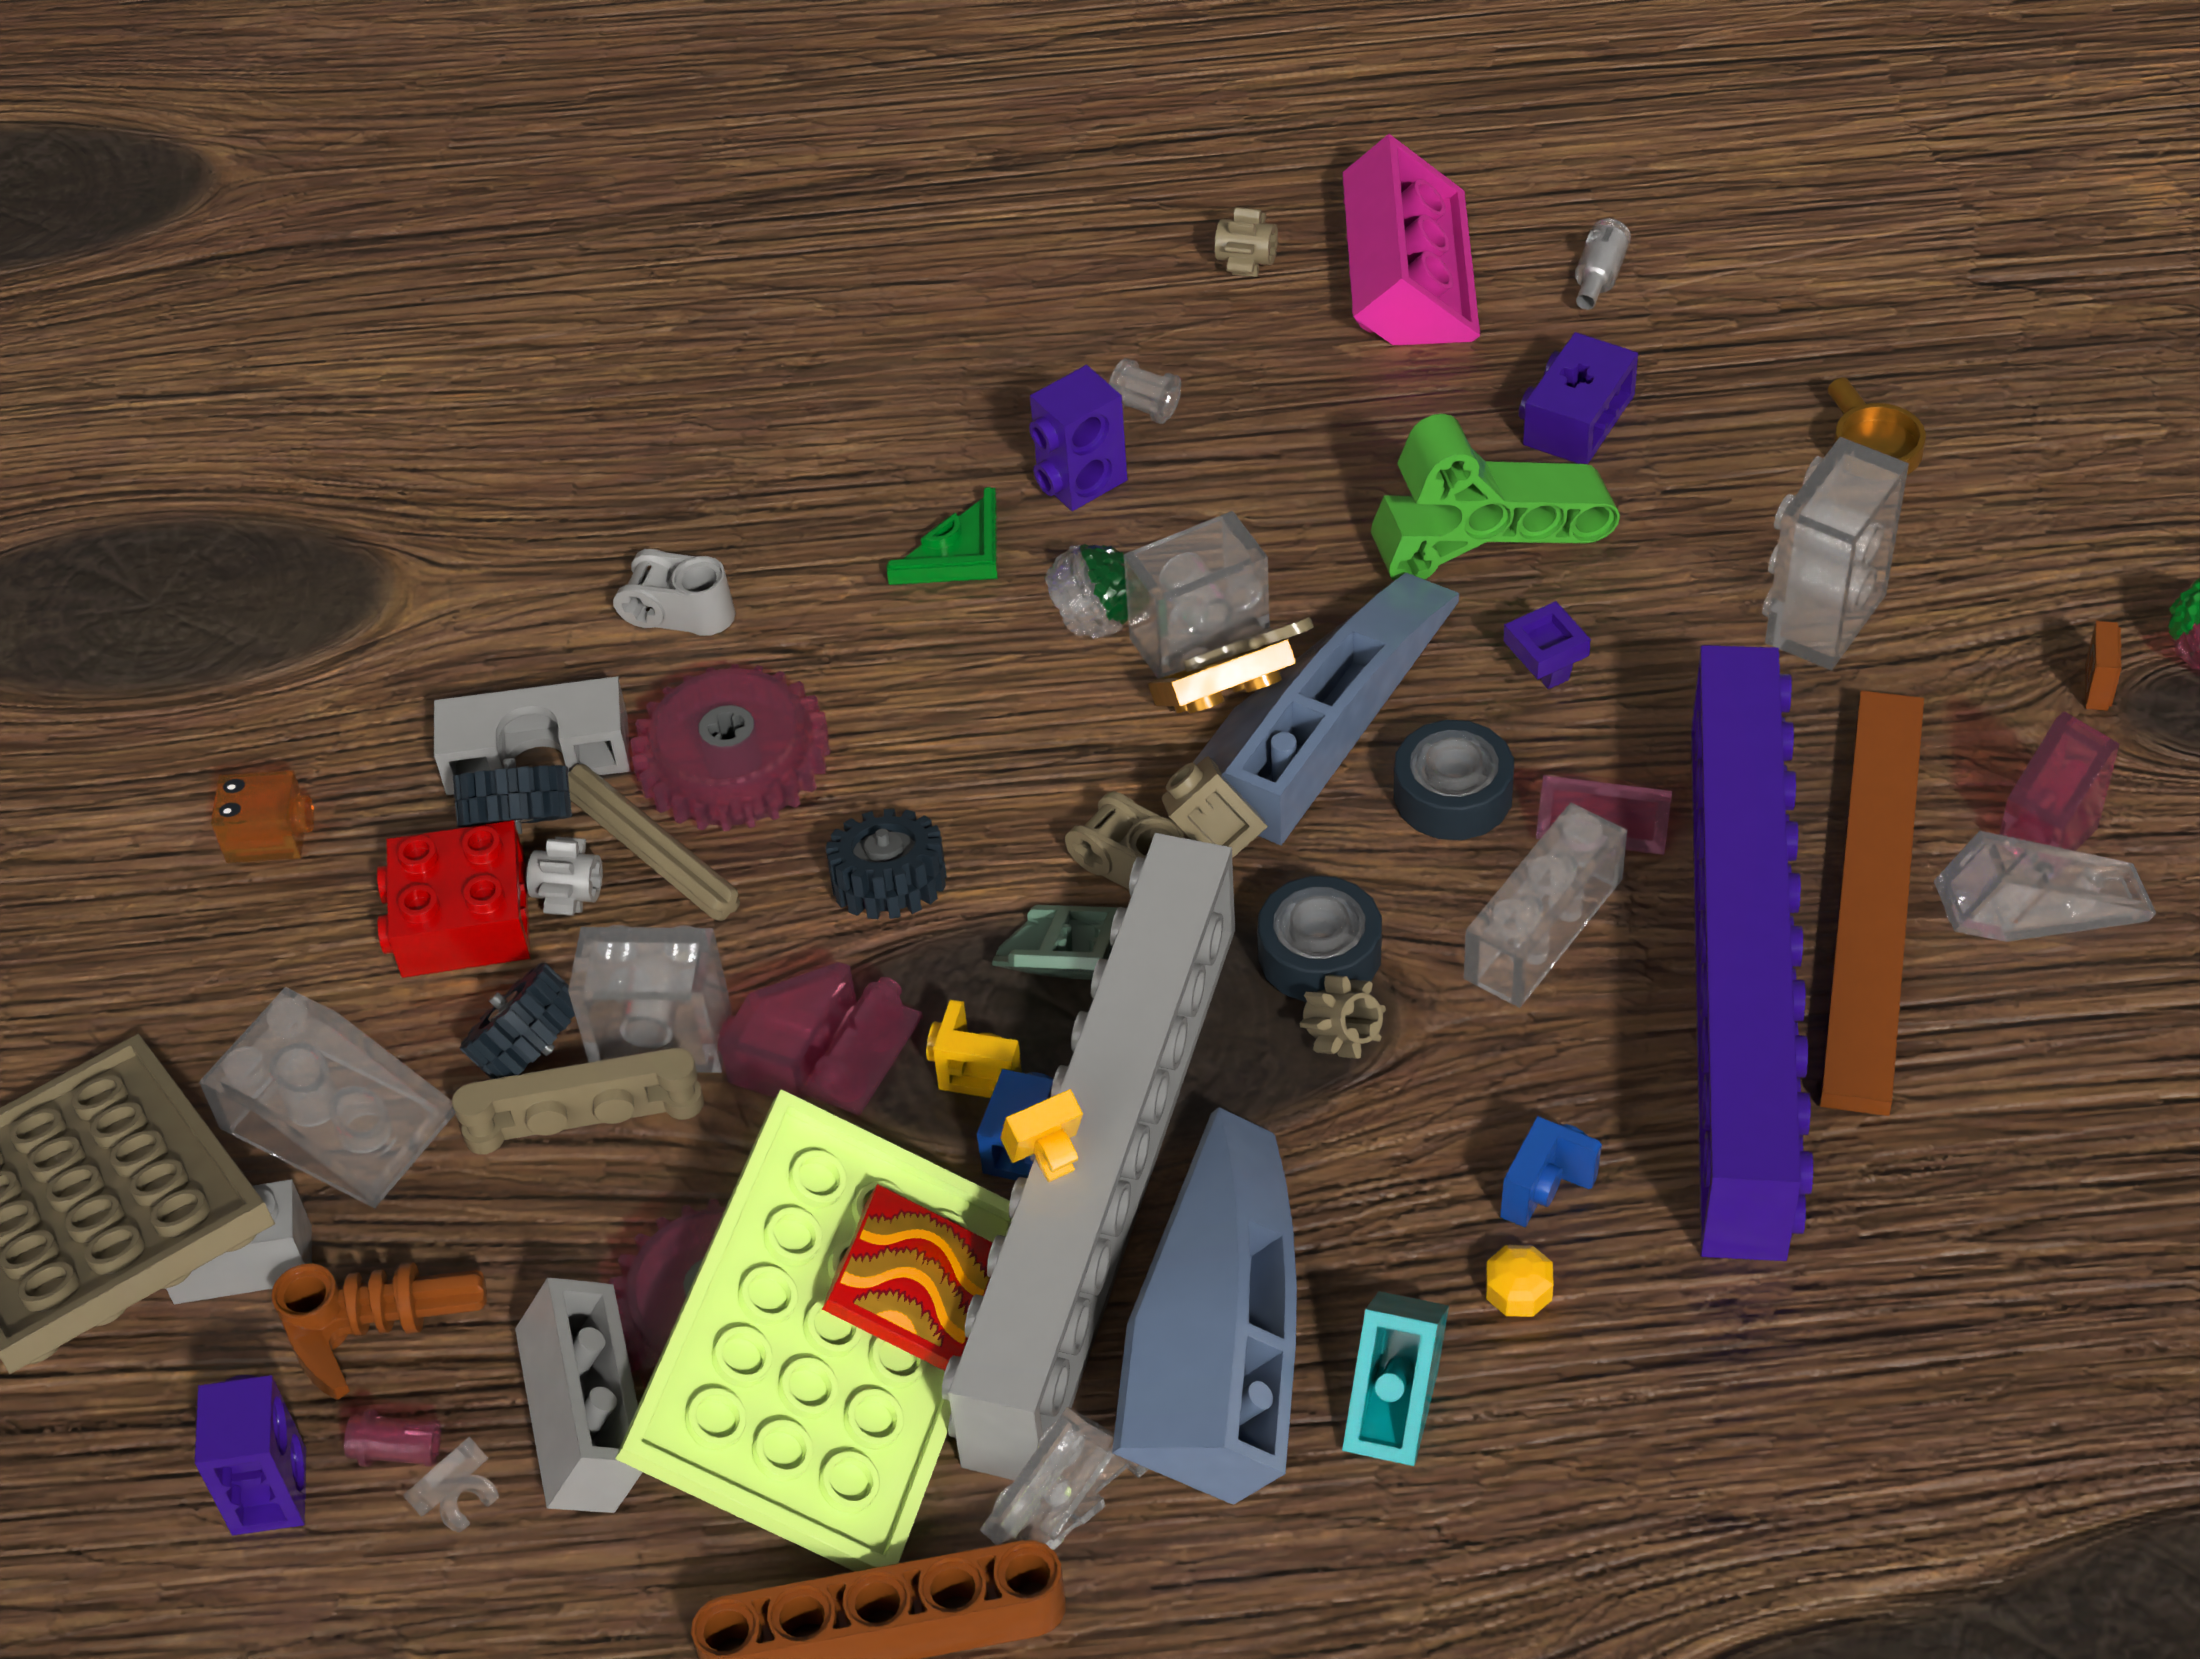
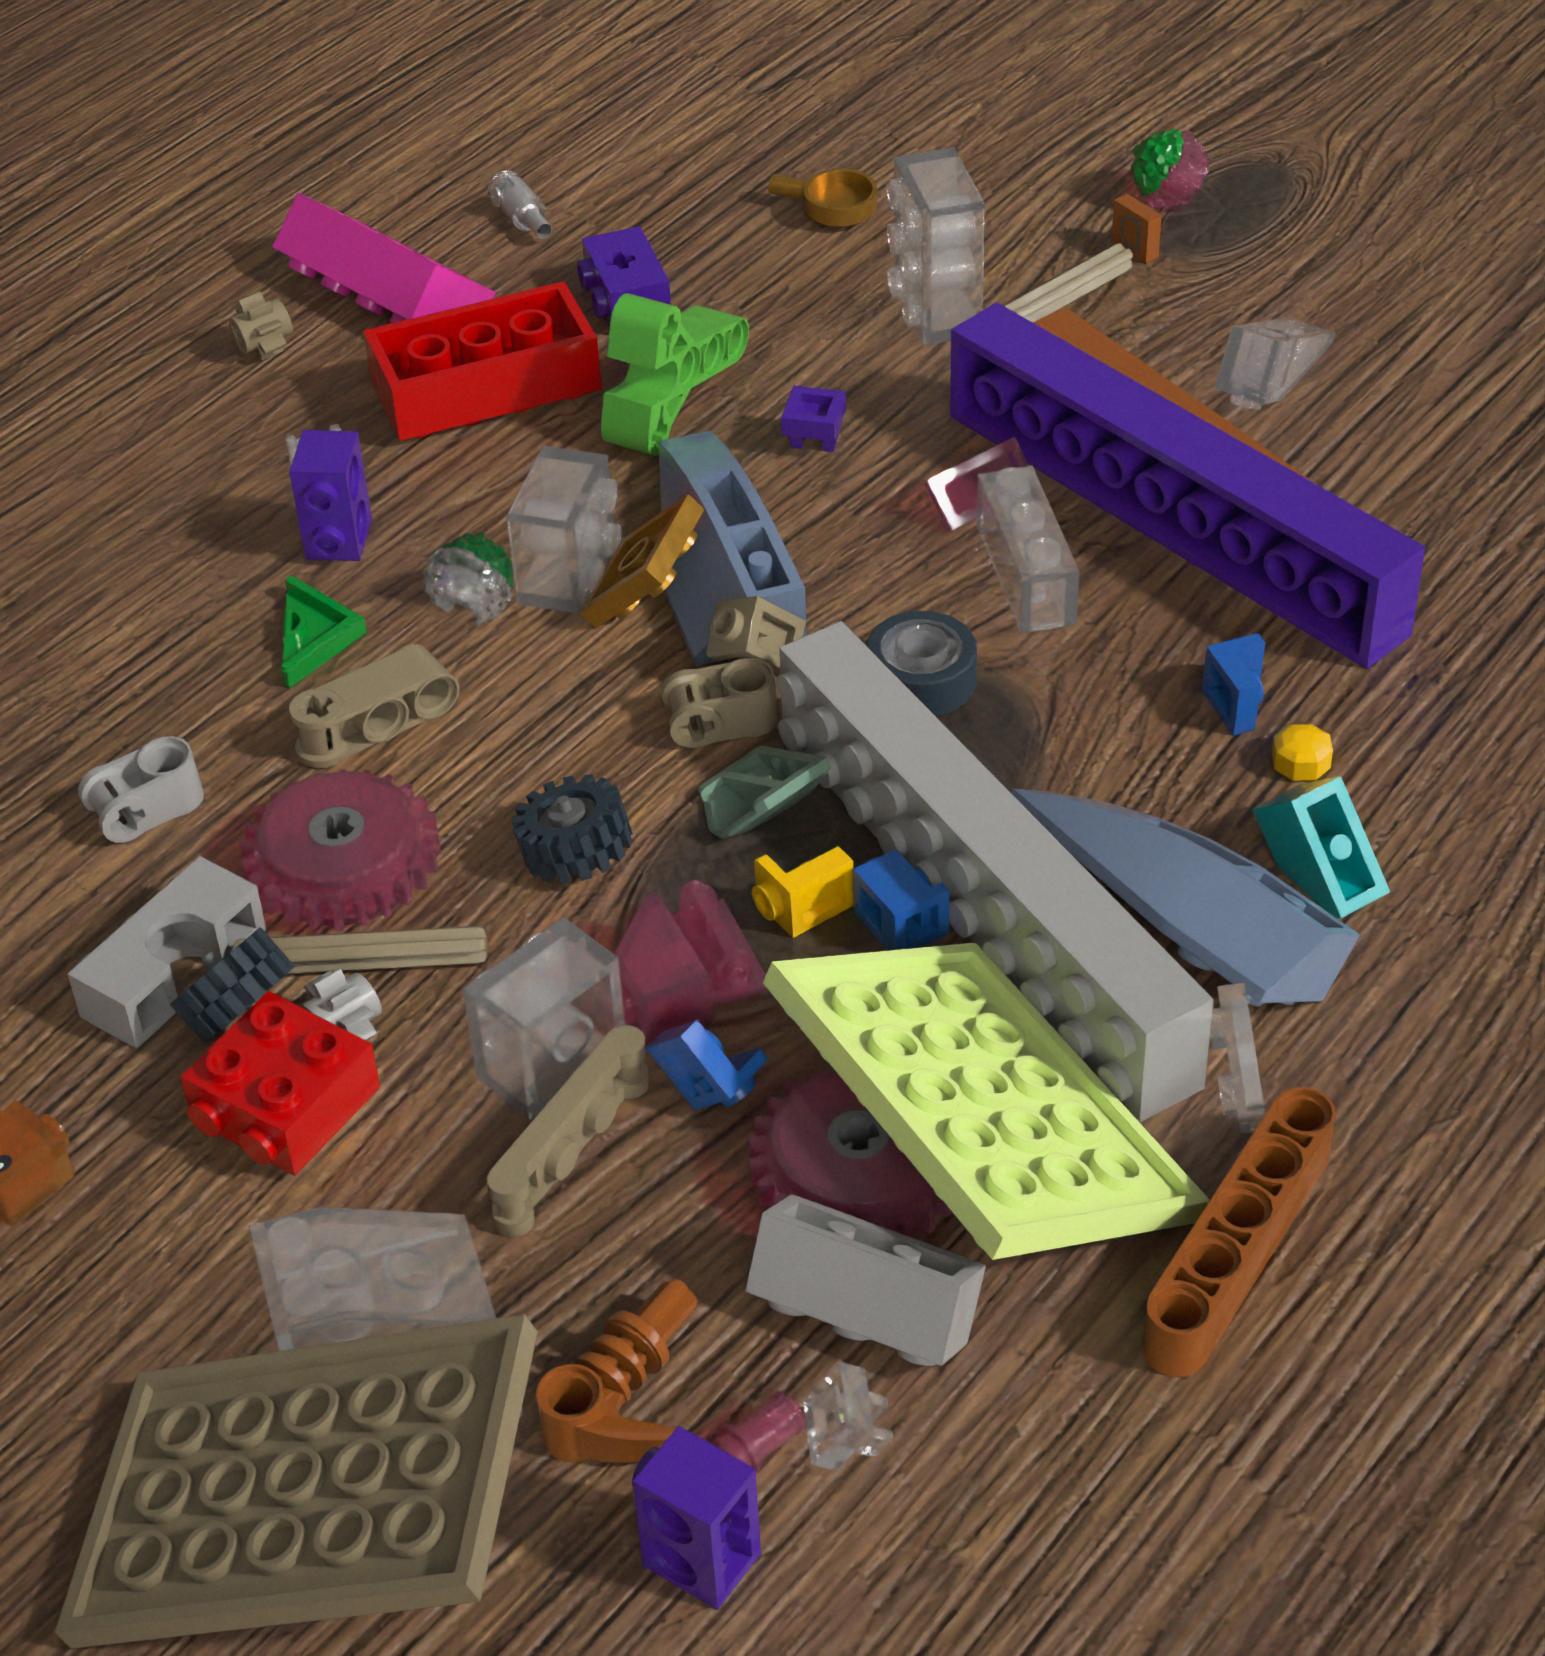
camera: 50 degrees left, 5 degrees down
black wheel [459,962,584,1079] -> none
slope [822,1184,993,1371] -> none
yellow tile [1000,1089,1083,1183] -> none
dark tan piece [1183,616,1314,672] -> none
dark tan gear [1300,975,1386,1059] -> none
black wheel [1394,720,1514,841] -> none
clear pink slope [1998,711,2120,873] -> none
none -> dark tan piece [289,644,460,768]
none -> red brick [363,281,602,441]
none -> blue bracket [646,1020,768,1110]
none -> axle [1004,243,1133,322]

